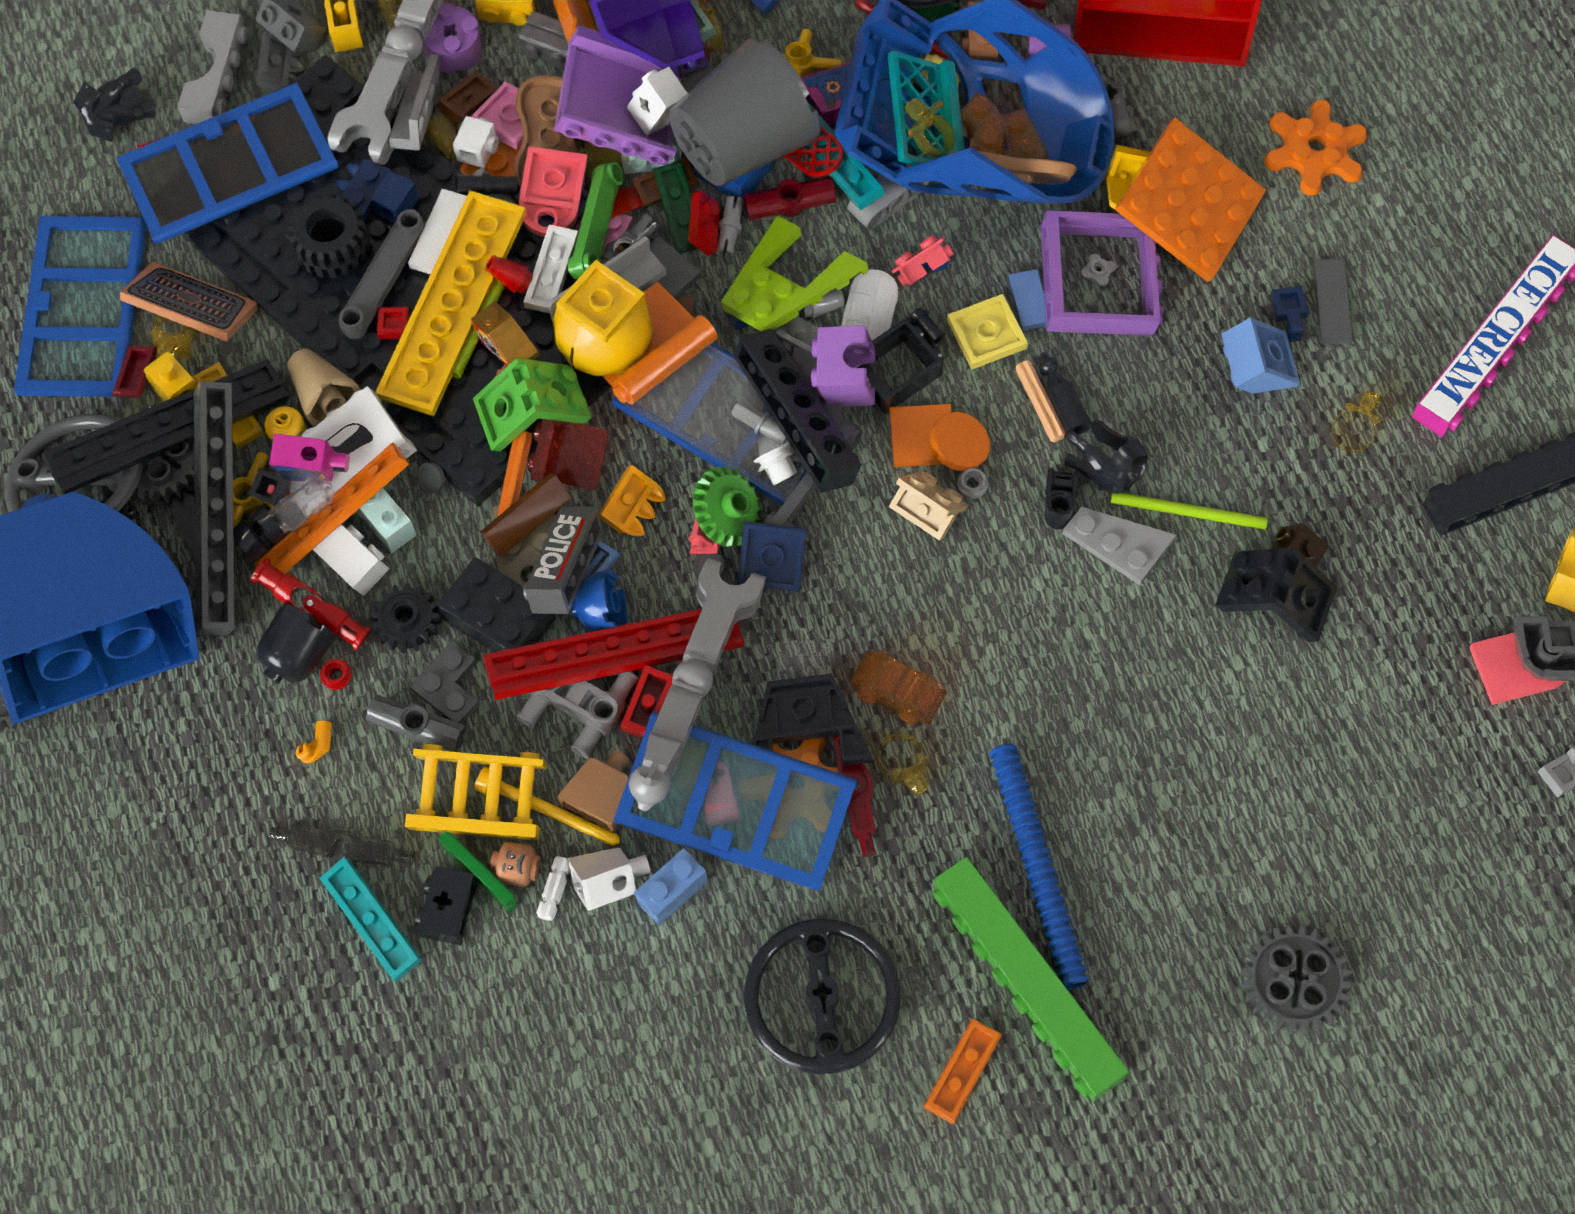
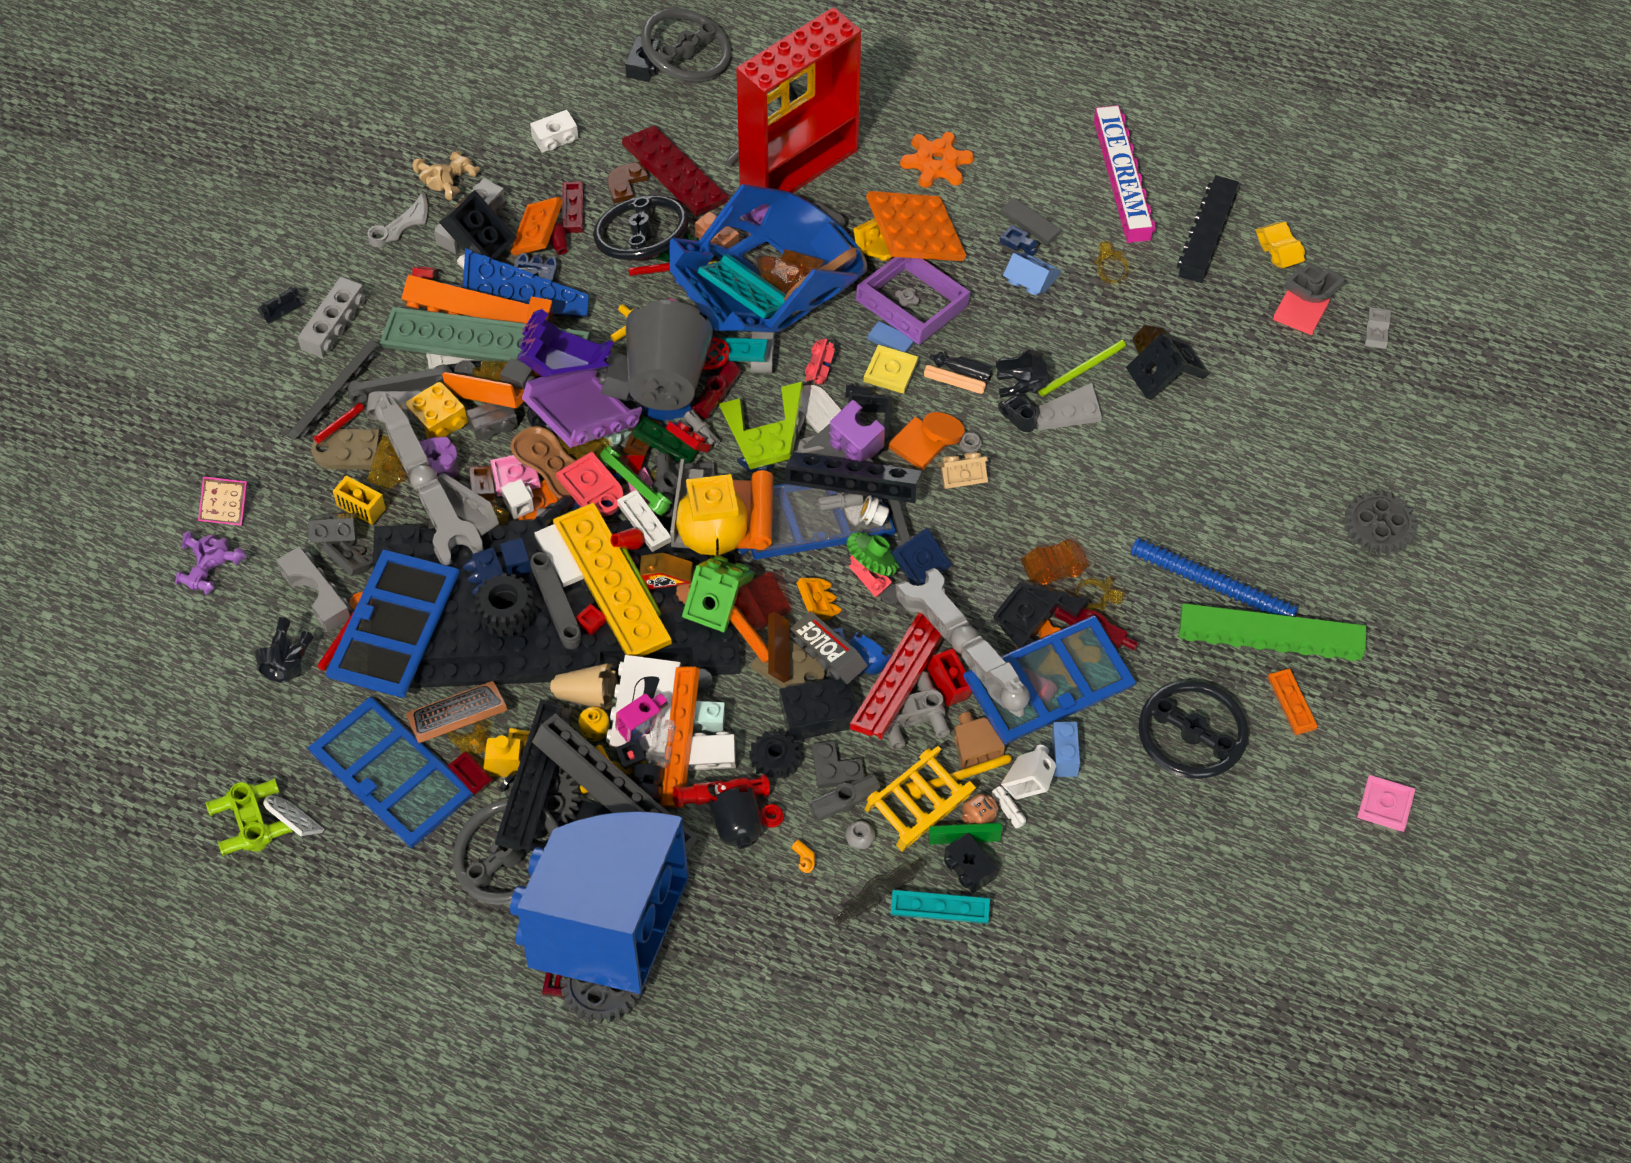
camera: 50 degrees left, 10 degrees down
white brick [627,67,687,136] -> none
clear yellow piece [905,98,954,158] -> none
none -> light grey plate [845,821,875,849]

